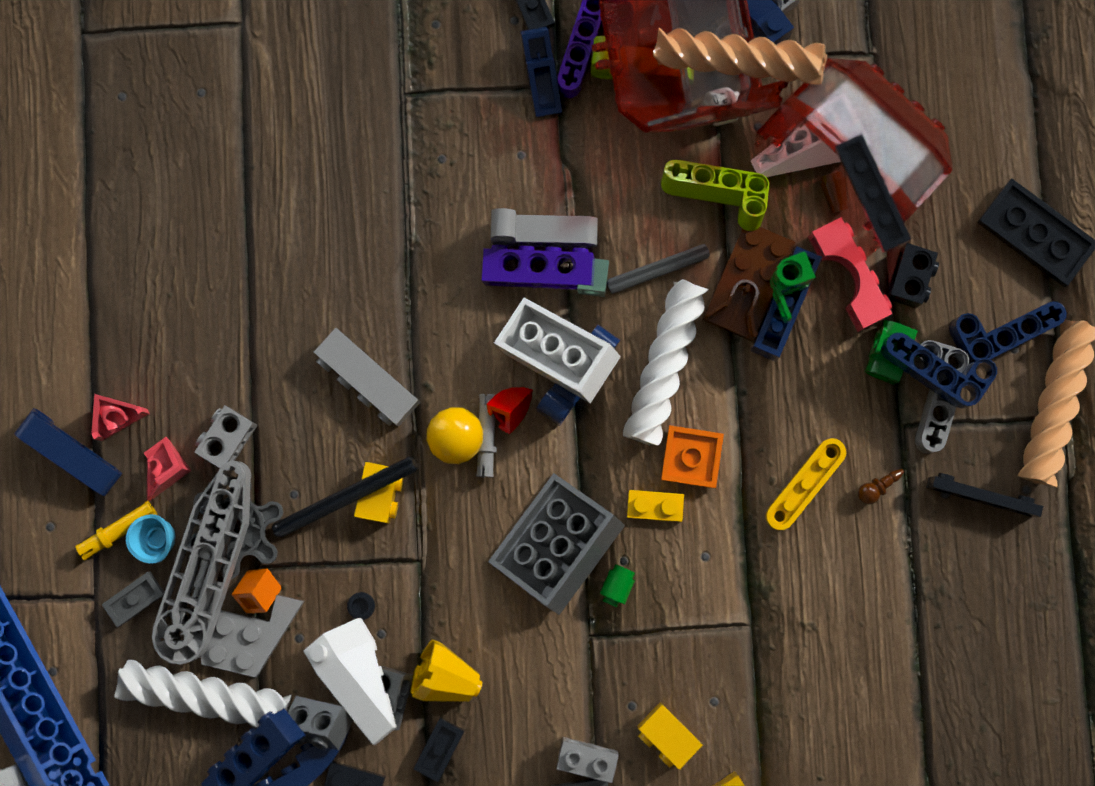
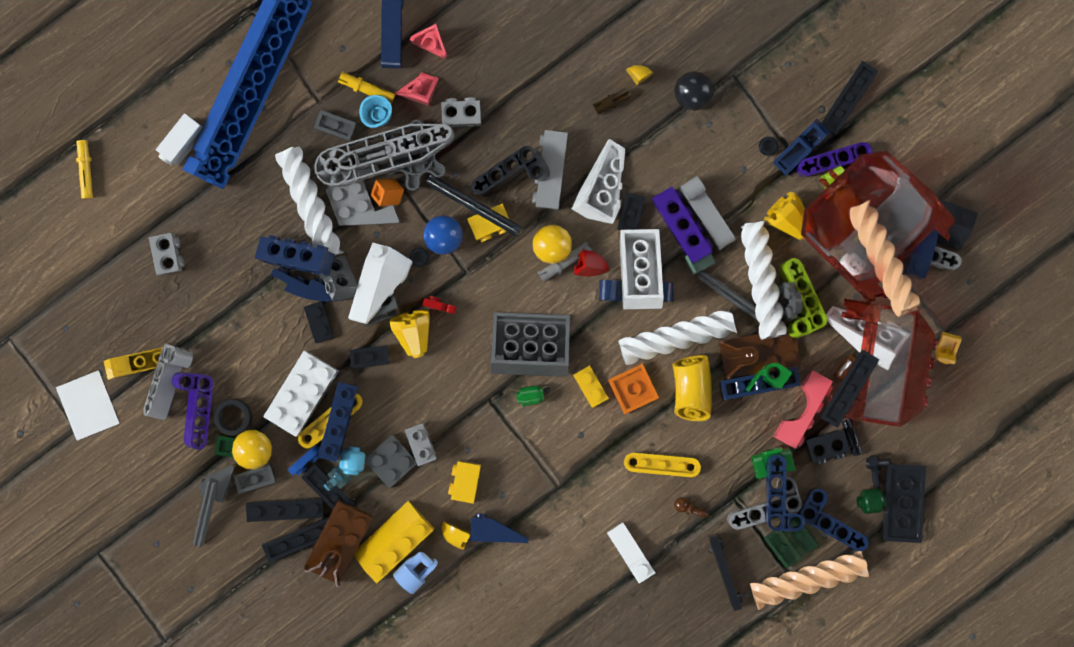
camera: 55 degrees right, 5 degrees up
none -> red plate [422,296,456,314]
none -> blue piece [423,215,463,255]
none -> black beam [471,146,550,197]
none -> dark blue slope [471,513,529,543]
none -> white wedge [572,139,625,224]
none -> dark brown axle [593,88,631,115]
none -> white slope [607,522,655,583]
none -> black plate [617,192,645,231]
none -> yellow brick [626,65,653,85]
none -> yellow brick [672,355,712,421]
none -> black piece [674,71,714,111]
none -> white piece [741,221,787,340]
none -> black plate [758,137,778,156]
none -> yellow cone [764,192,813,240]
none -> clear green slope [764,517,819,569]
none -> dark grey plate [778,281,802,321]
none -> black axle [842,419,863,456]
none -> dark green head [856,488,887,514]
none -> black piece [866,454,891,487]
none -> yellow bracket [935,332,962,364]

